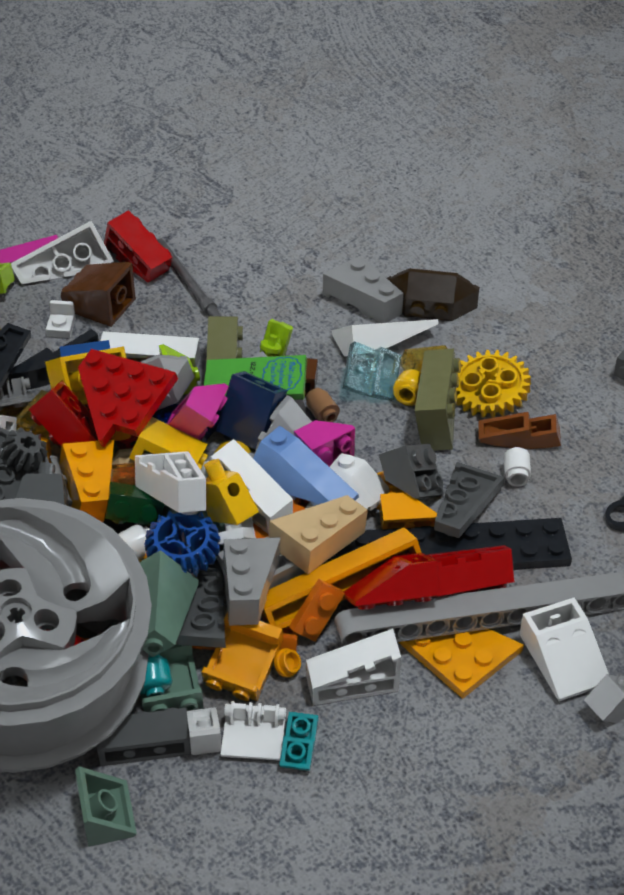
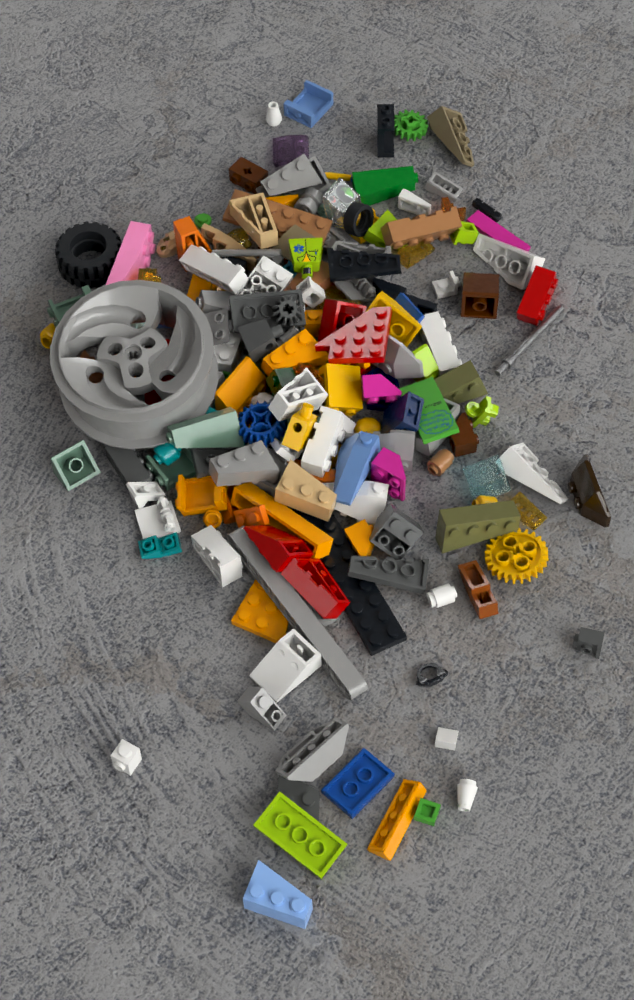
camera: 70 degrees right, 10 degrees up
light grey wedge [323,256,403,323] -> none

